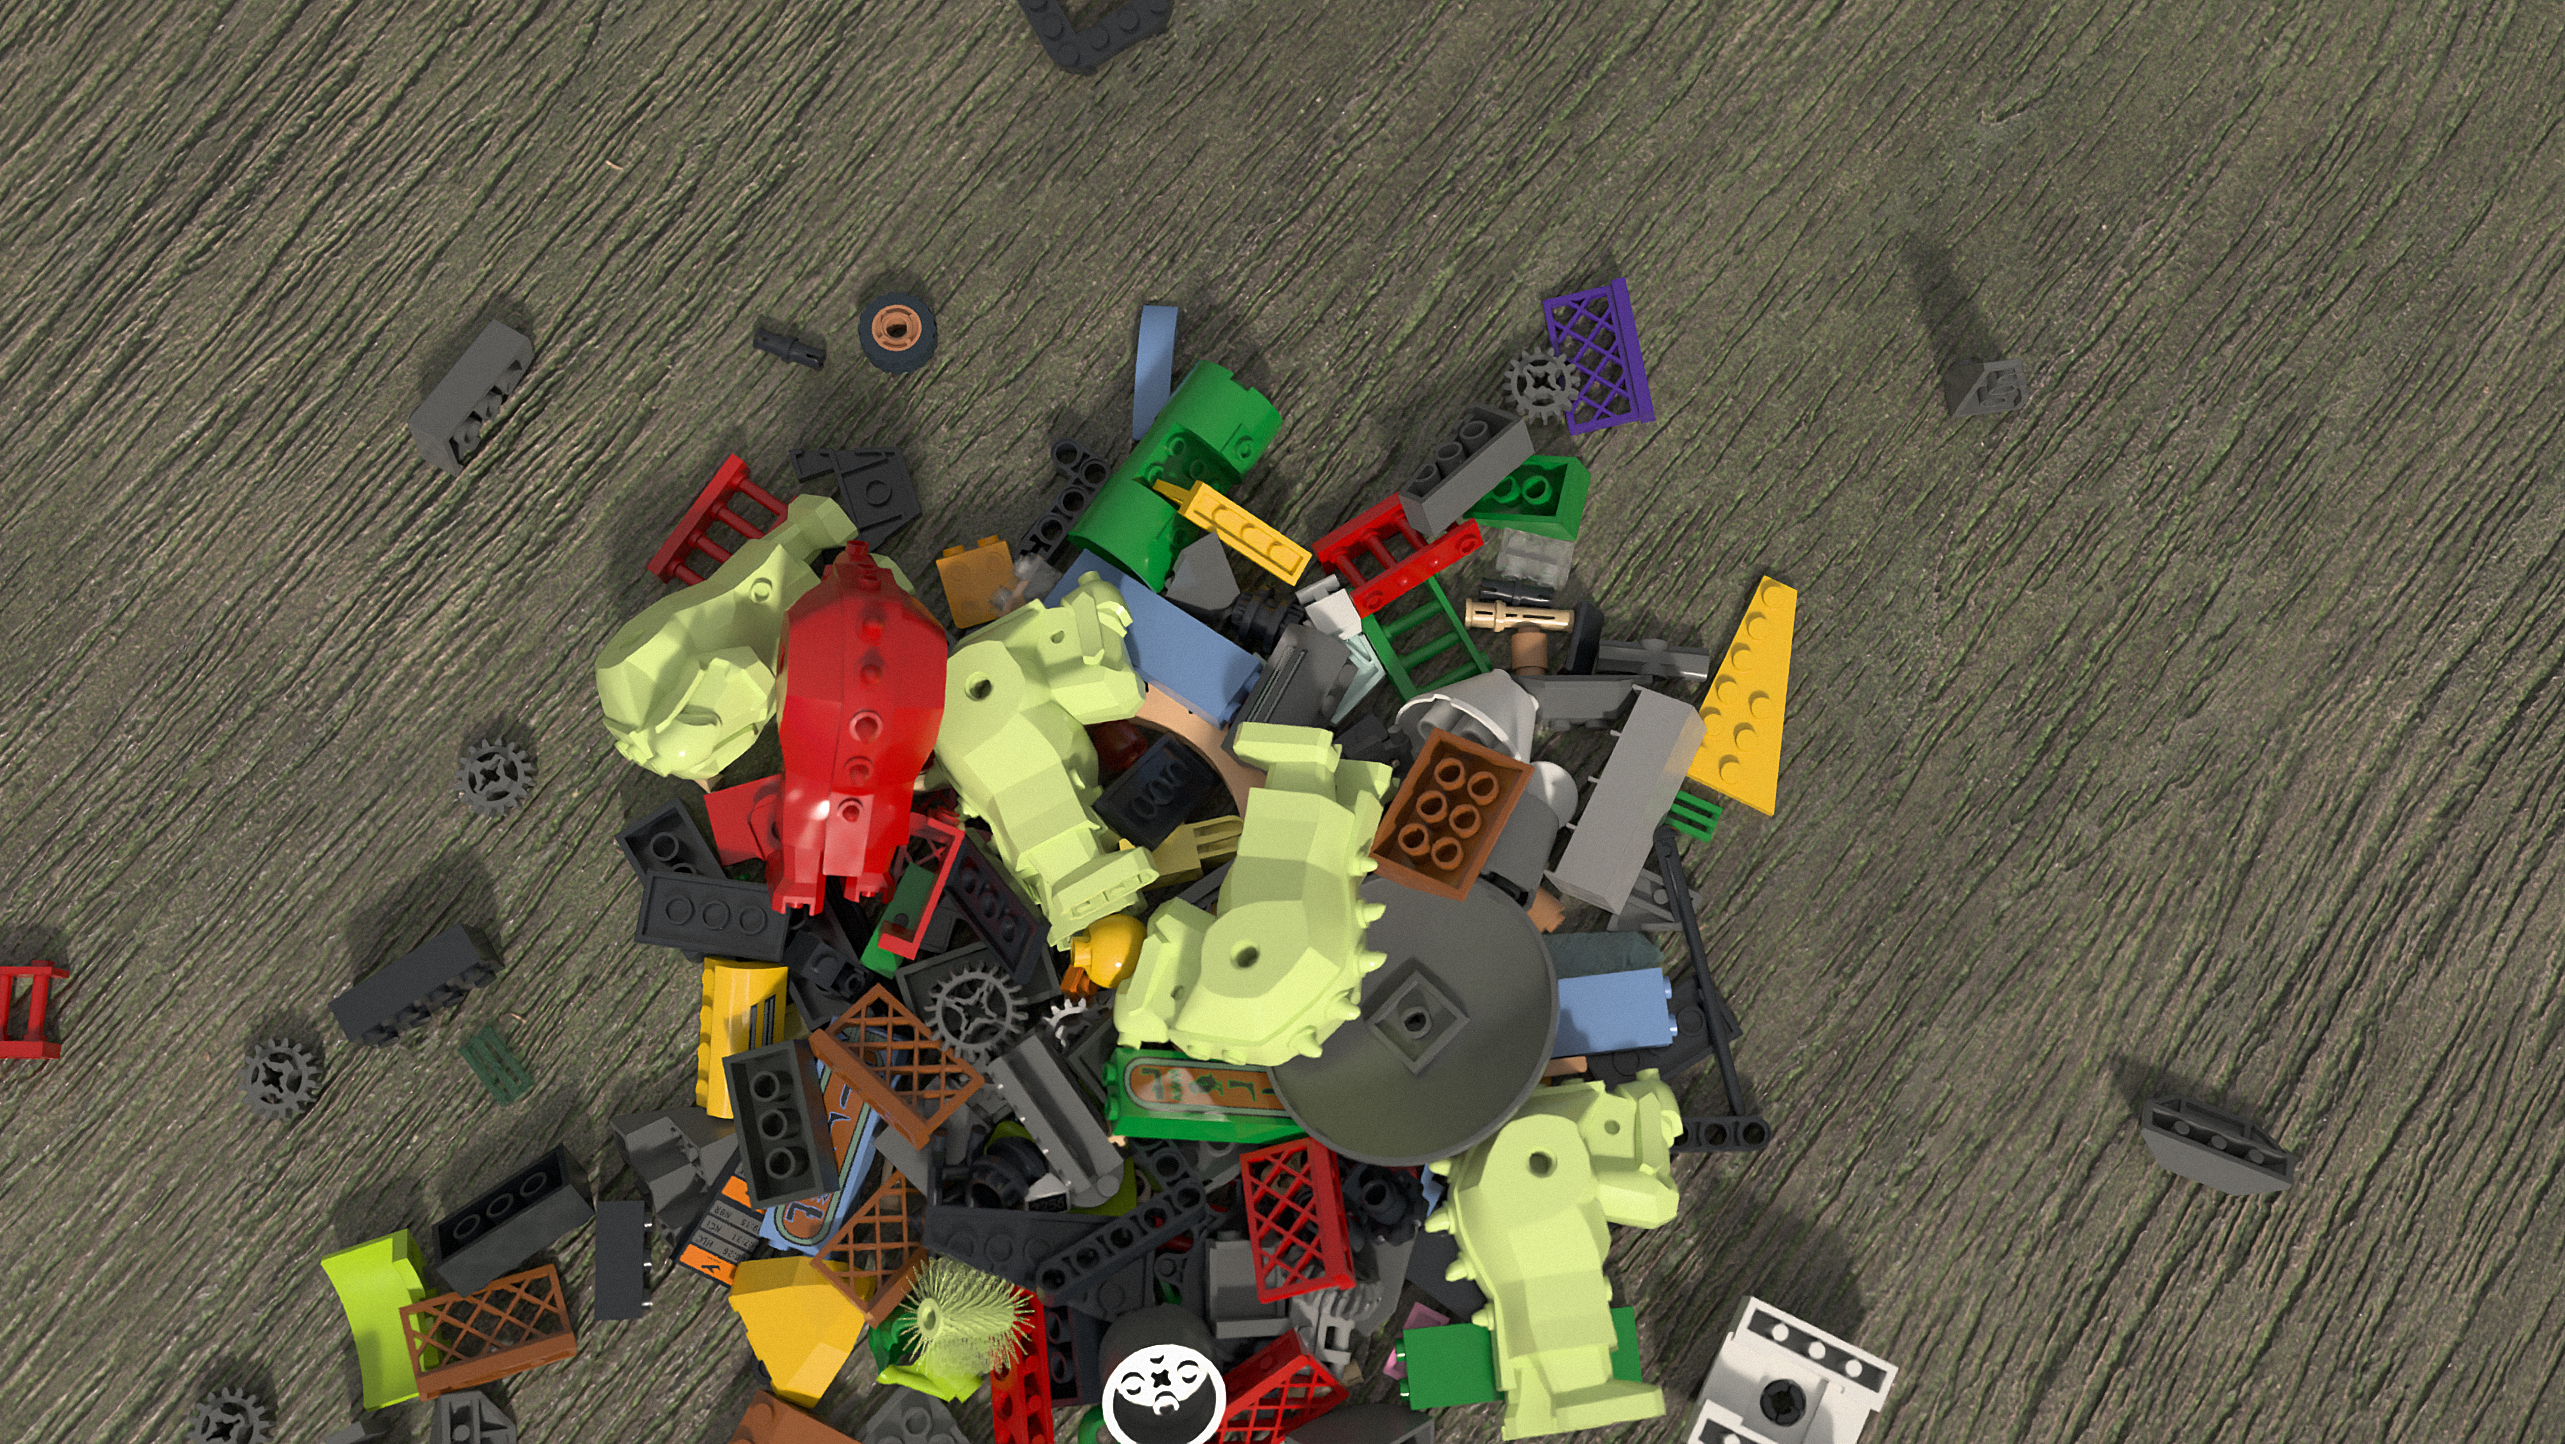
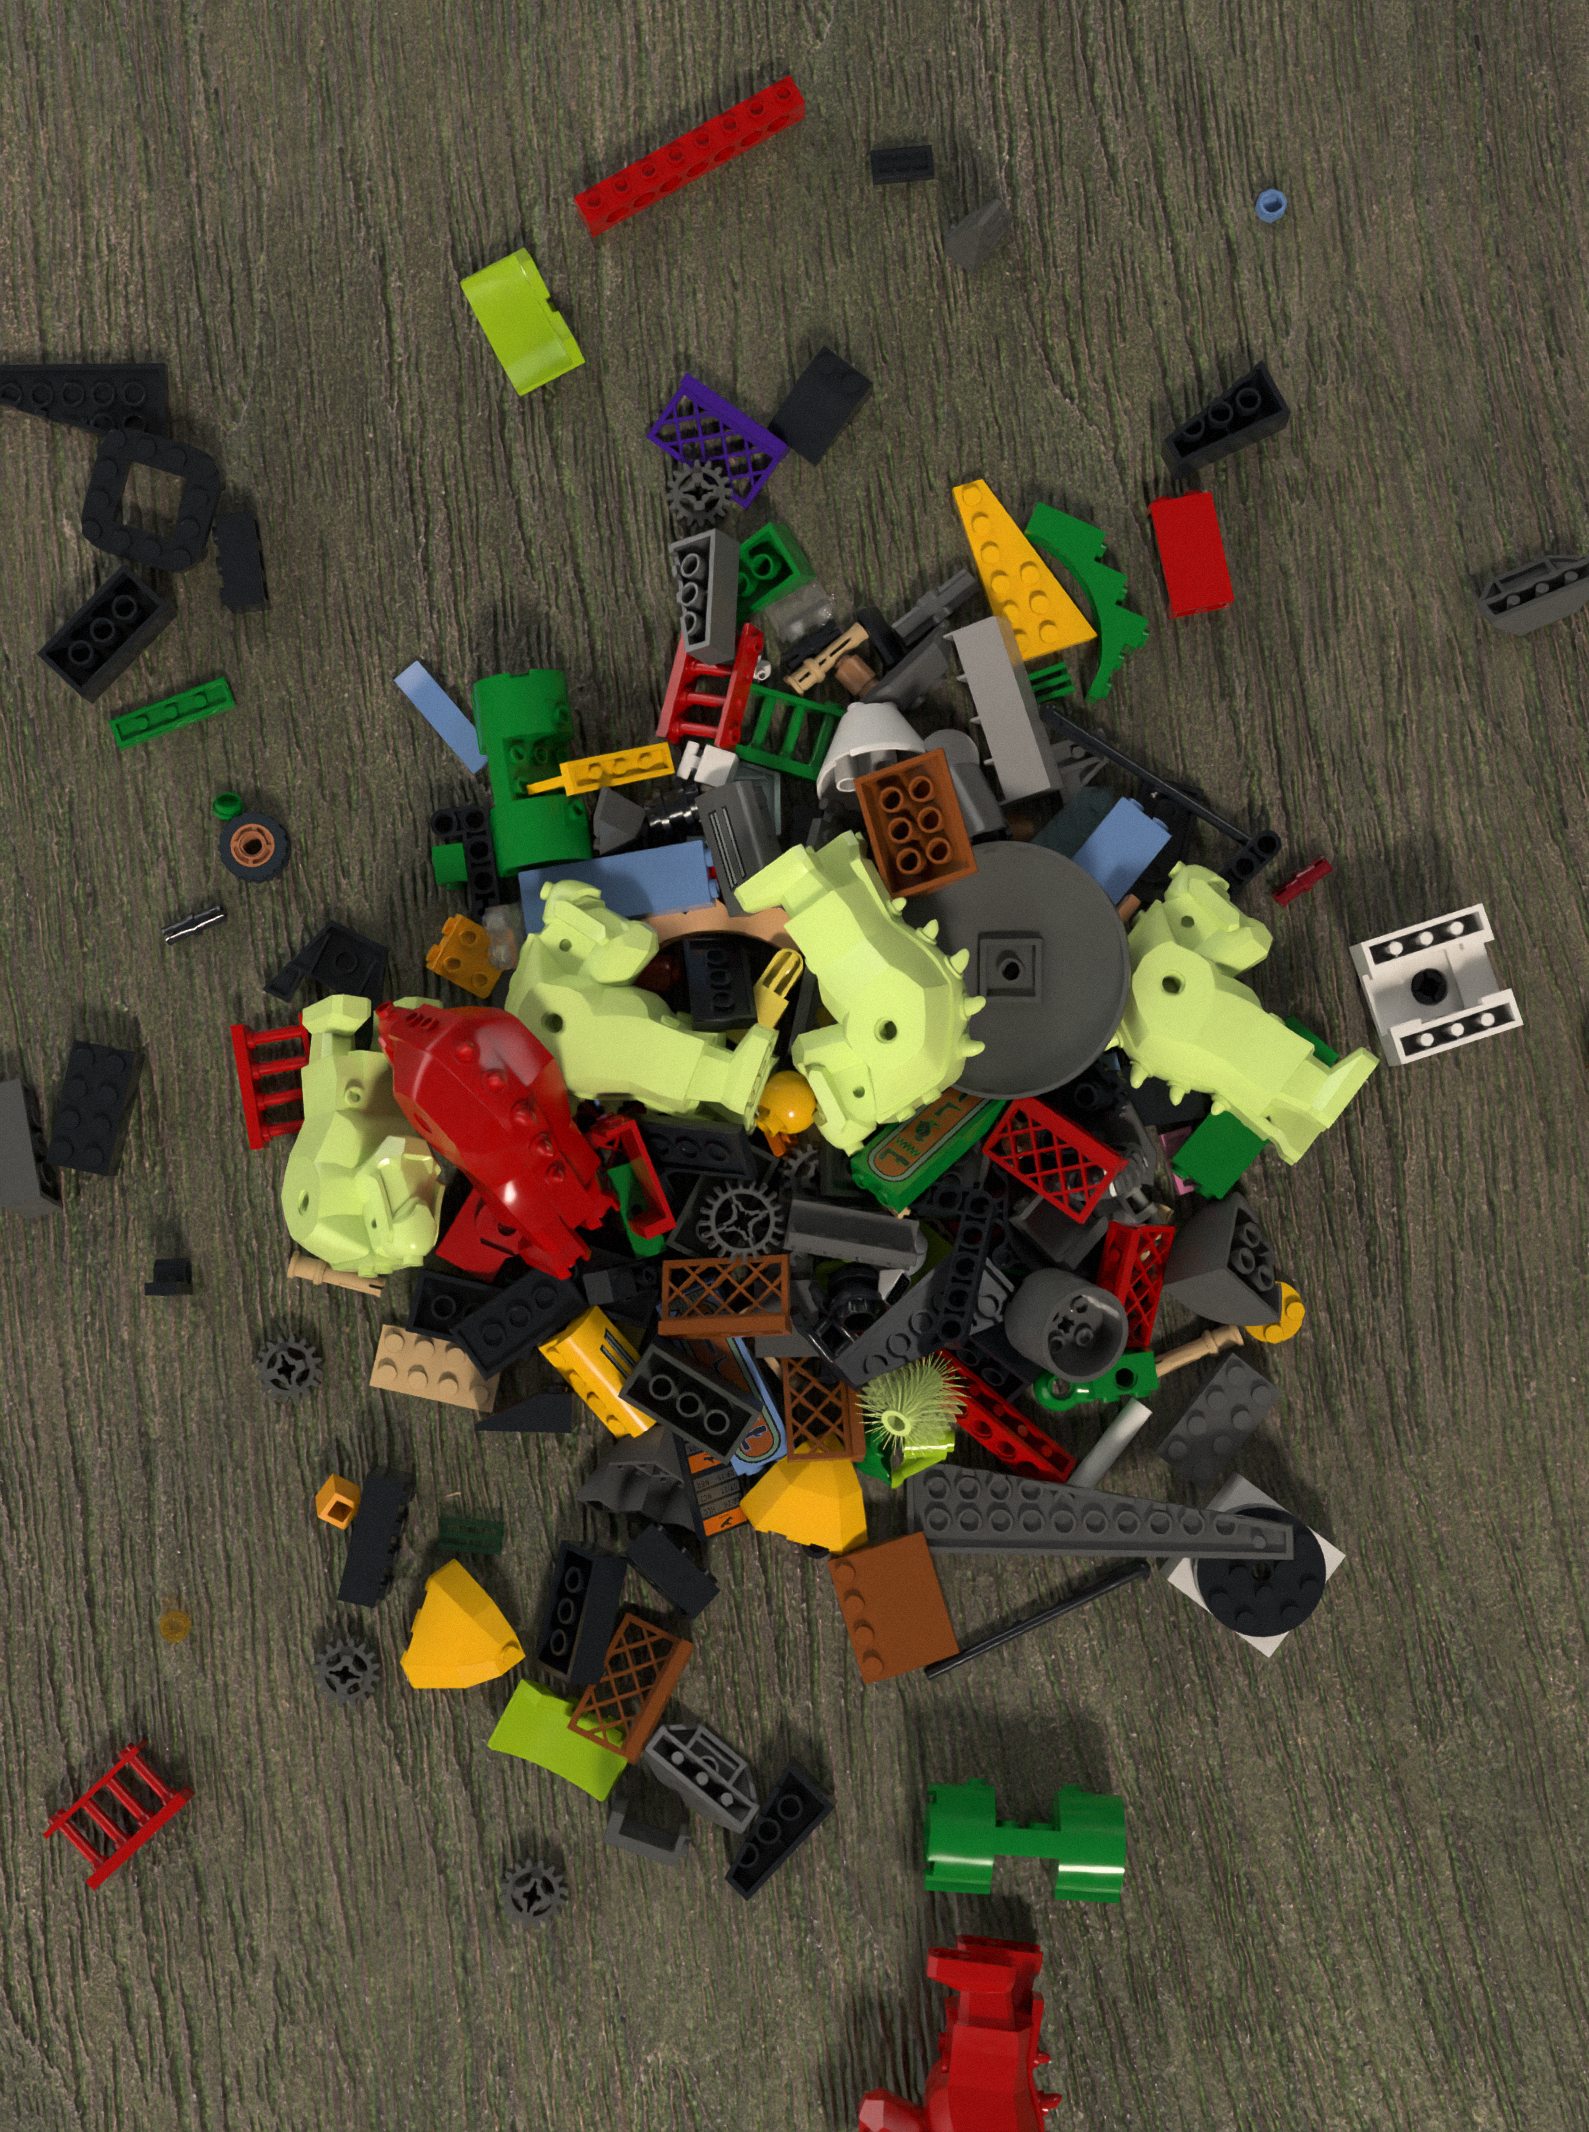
camera: 50 degrees left, 10 degrees up
none -> black brick [37,563,178,704]
none -> black brick [45,1040,146,1176]
none -> green tile [108,676,237,751]
none -> black plate [145,1258,193,1296]
none -> clear yellow plate [159,1610,191,1643]
none -> black brick [212,510,271,615]
none -> green plate [212,792,244,821]
none -> tan pin [287,1250,386,1298]
none -> light orange brick [315,1473,361,1530]
none -> tan plate [369,1323,503,1413]
none -> yellow brick [400,1559,526,1689]
none -> green brick [431,843,469,891]
none -> lime panel [460,247,585,396]
none -> black slope [475,1382,578,1433]
none -> red brick [574,75,805,238]
none -> white piece [753,655,771,684]
none -> black slope [767,346,873,467]
none -> black plate [870,145,935,185]
none -> green arch [1024,502,1150,705]
none -> red panel [1146,489,1234,620]
none -> black wedge [1161,360,1291,481]
none -> medium blue tile [1254,188,1287,223]
none -> dark red pin [1270,855,1333,908]

